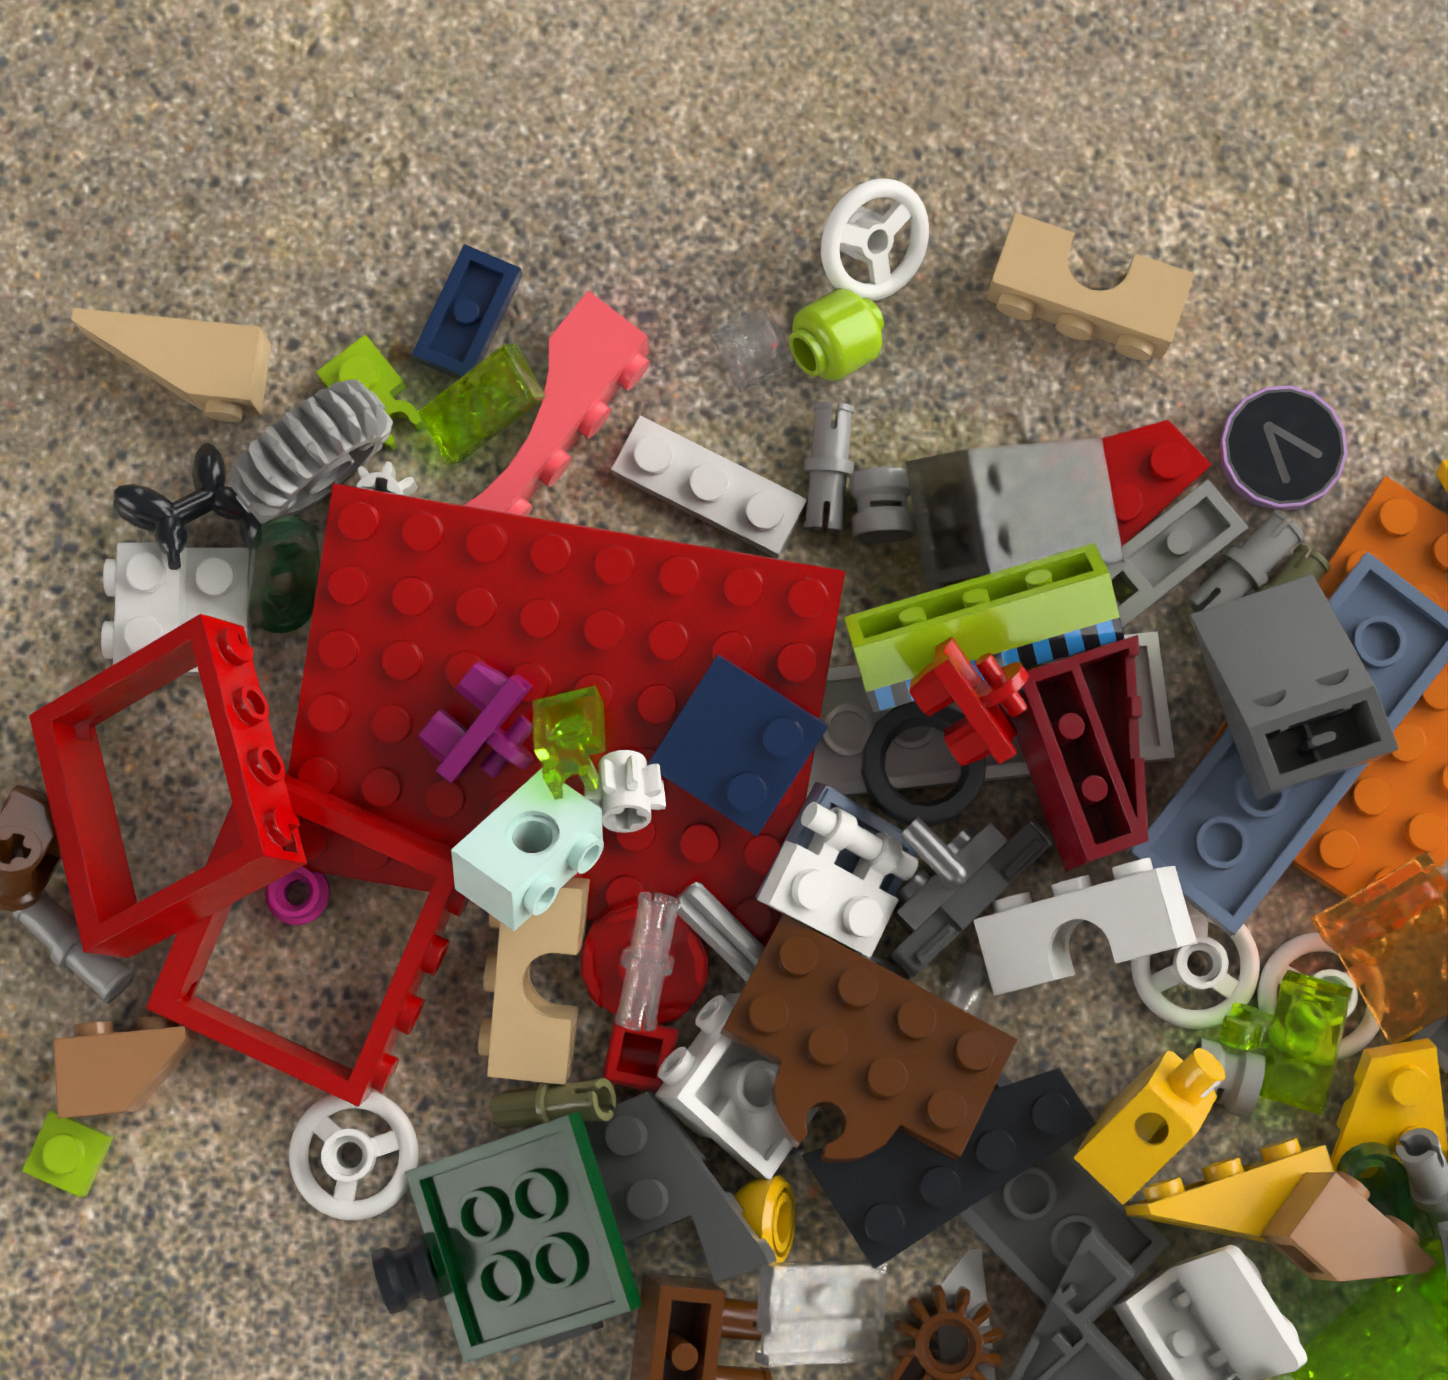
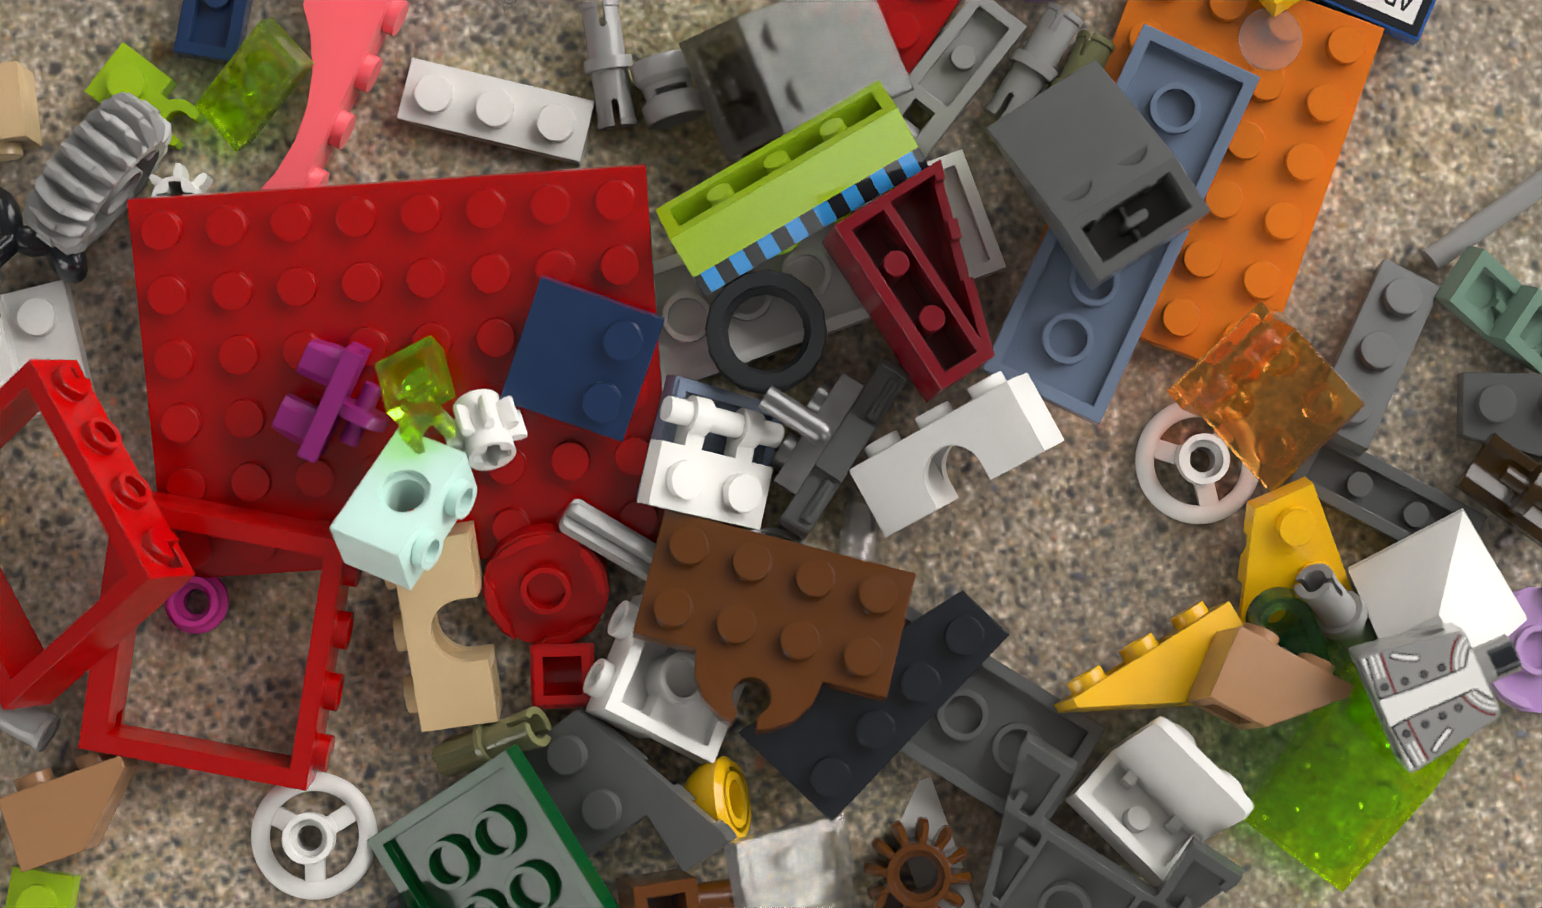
camera: 15 degrees left, 5 degrees up
clear green plate [247,516,320,633] -> none
clear pin [615,892,681,1031] -> none
red hips [909,636,1029,767] -> none
yellow torso [1073,1048,1226,1205] -> none
white piece [1131,901,1260,1029] -> none
light grey wheel [1192,1037,1266,1119] -> none
clear neon green plate [1219,970,1353,1115] -> none

